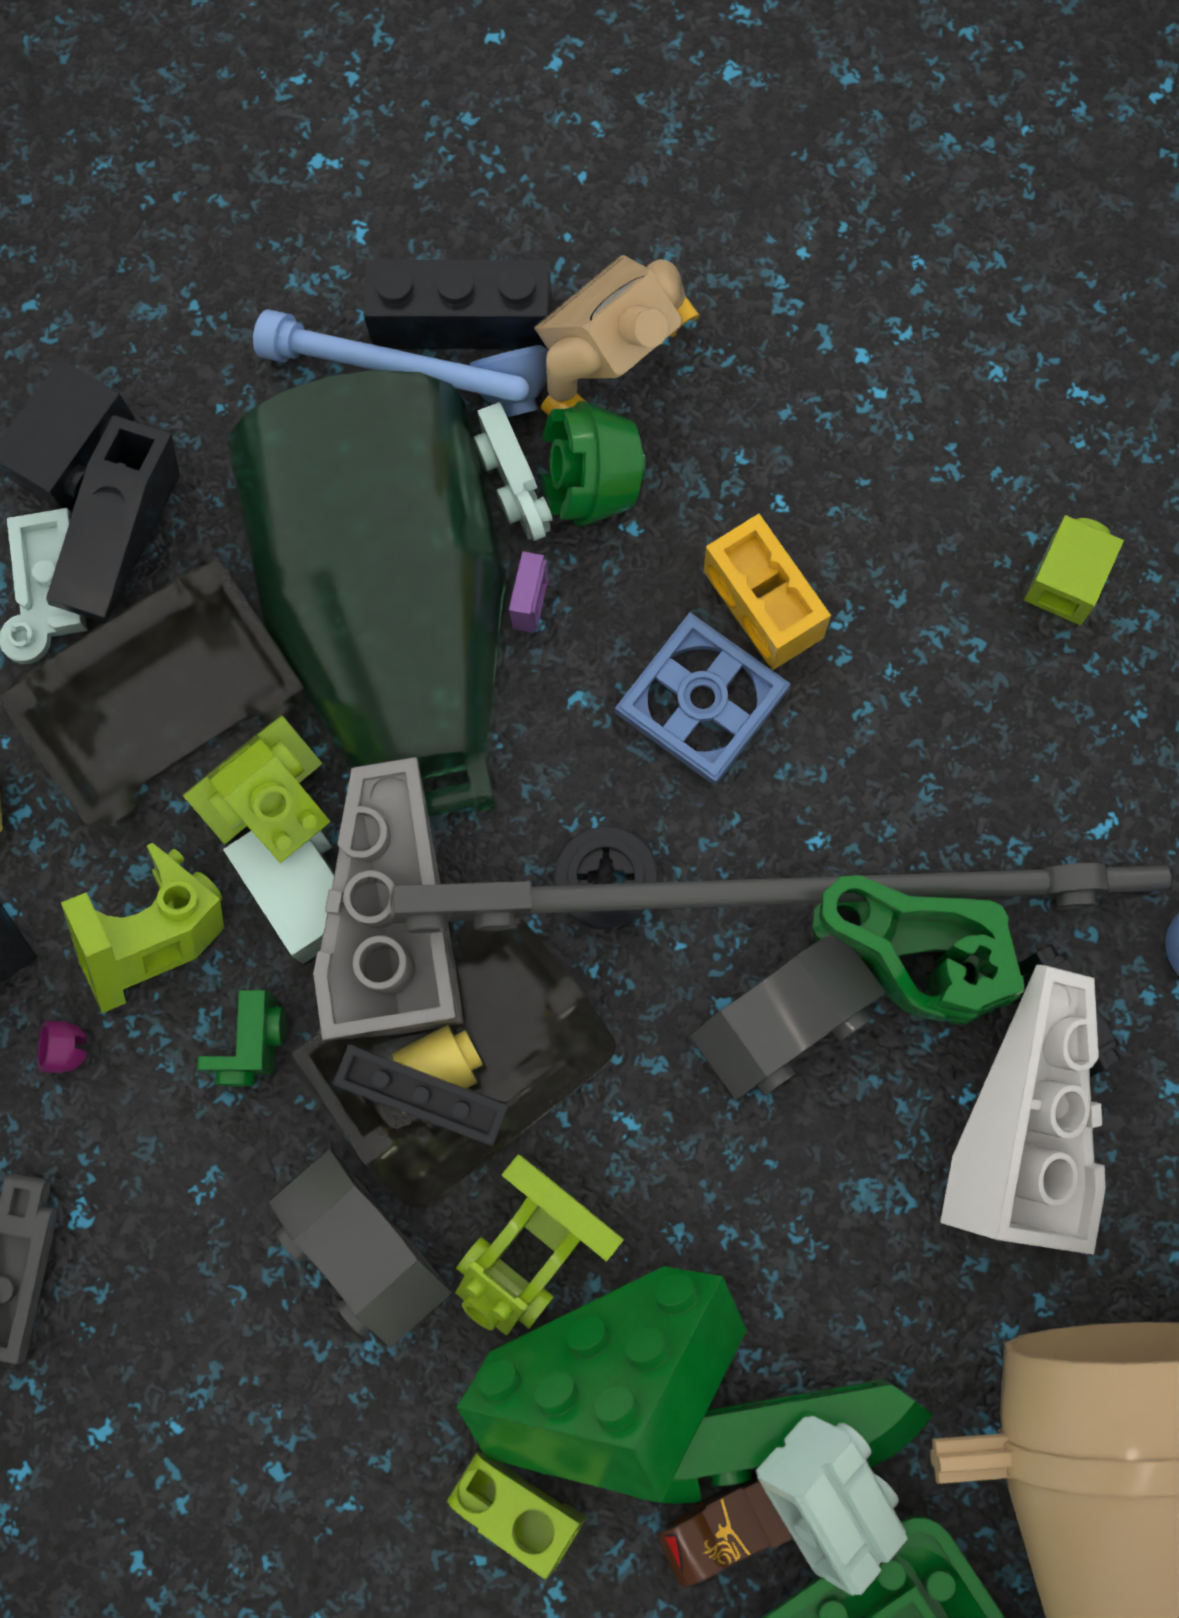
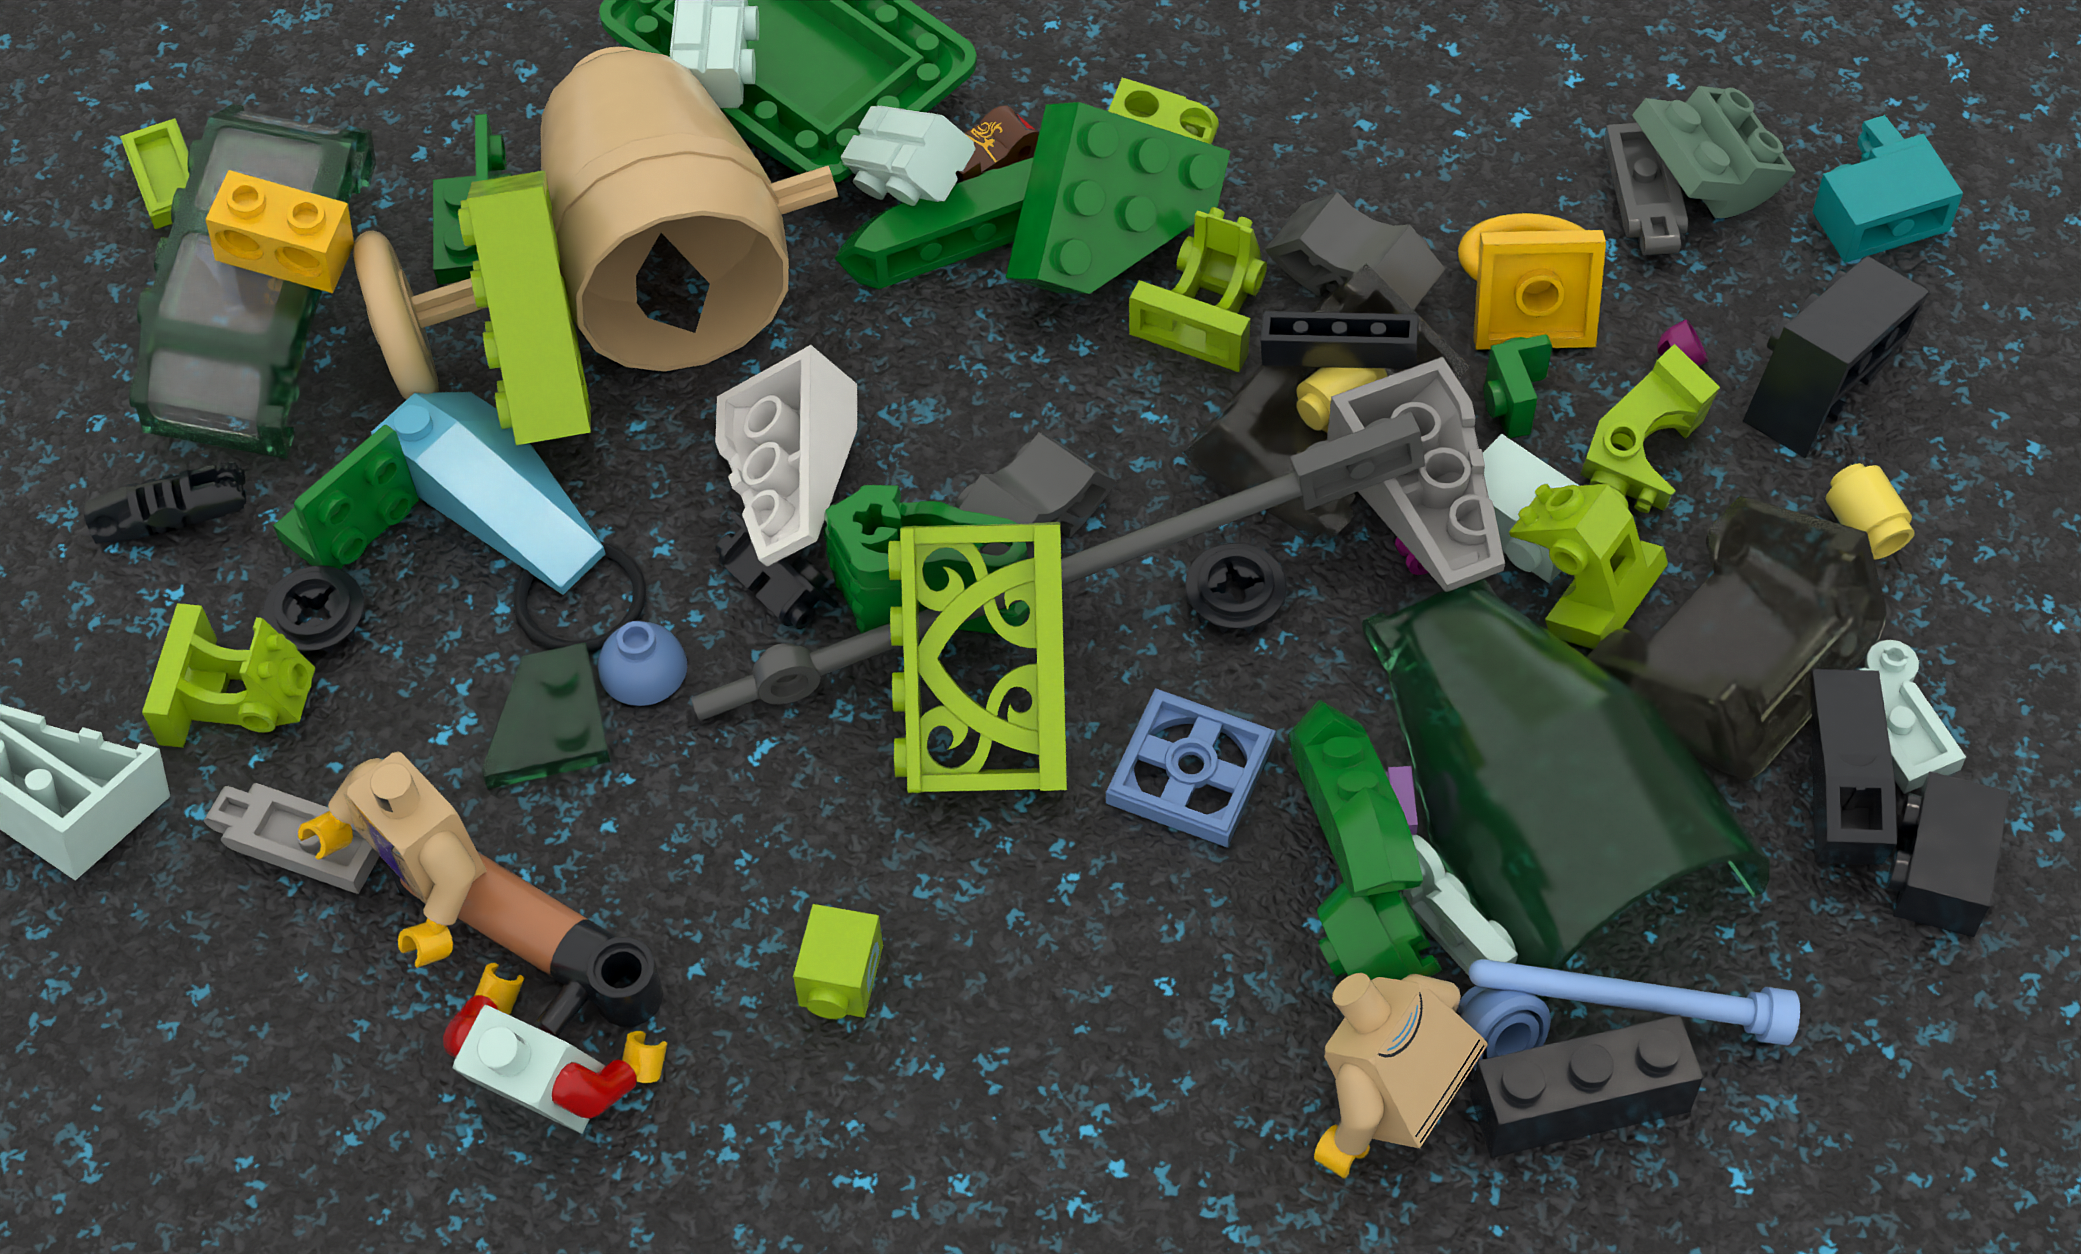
camera: 160 degrees right, 20 degrees down
yellow brick [704,514,831,671] -> none
none -> lime fence [888,522,1067,793]
none -> green brick [1288,700,1423,898]
none -> yellow tile [1458,213,1606,350]

